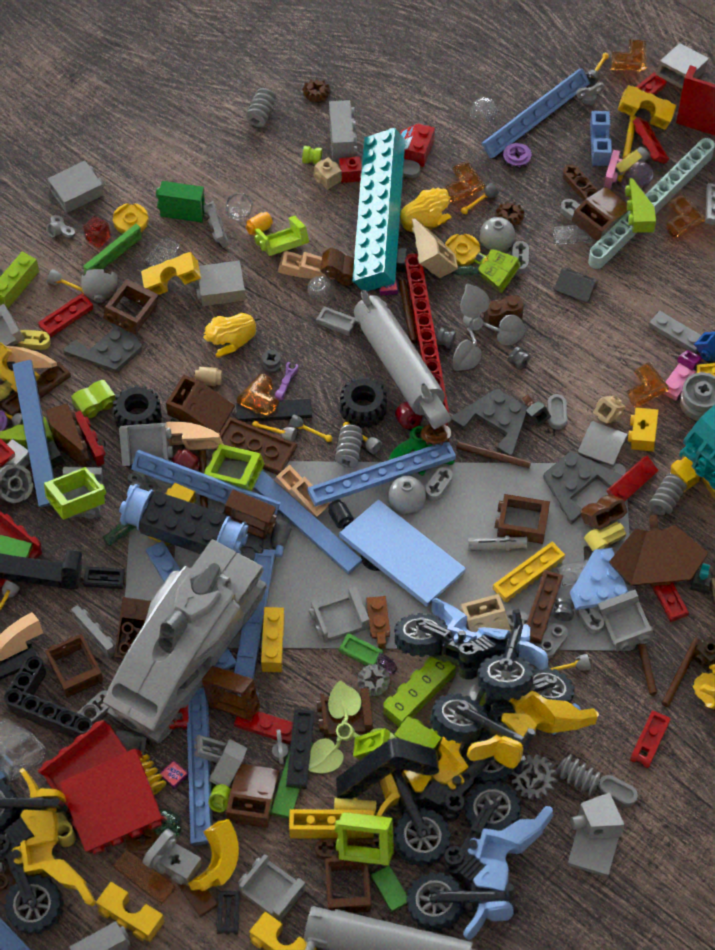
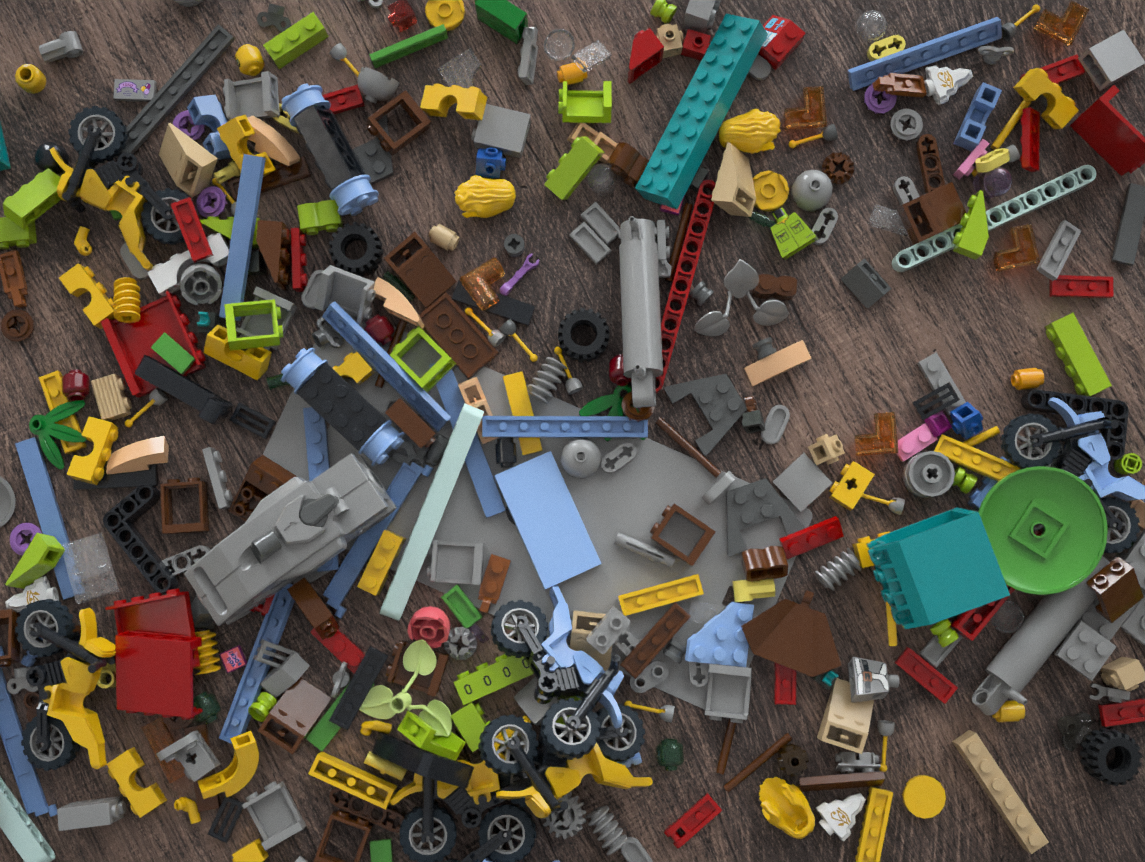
camera: 25 degrees right, 25 degrees up
lime window [335,812,394,865] -> none
none -> yellow arm [174,797,201,824]
none -> pearl dark grey piece [197,311,220,334]
none -> yellow arch [203,325,272,380]
none -> brick [281,84,379,216]
none -> light grey tile [301,270,324,309]
none -> yellow arm [360,720,392,736]
none -> light aqua beam [379,403,484,621]
none -> coral cylinder [407,606,451,649]
none -> blue brick [476,148,506,179]
none -> yellow tile [503,371,543,456]
none -> lime brick [544,136,605,200]
none -> light grey tile [569,222,611,265]
none -> clear plate [571,40,612,73]
none -> light grey panel [586,606,631,654]
none -> red slope [628,28,664,84]
none -> light grey hinge [656,220,672,278]
none -> clear green head [656,739,684,771]
none -> light grey beam [702,471,736,505]
none -> light nougat slope [744,340,811,387]
none -> hinge [860,493,905,515]
none -> light yellow beam [867,35,906,61]
none -> dark orange hinge [872,73,927,98]
none -> light grey gear [890,109,923,141]
none -> black tile [913,382,960,420]
none -> white rock [924,65,973,105]

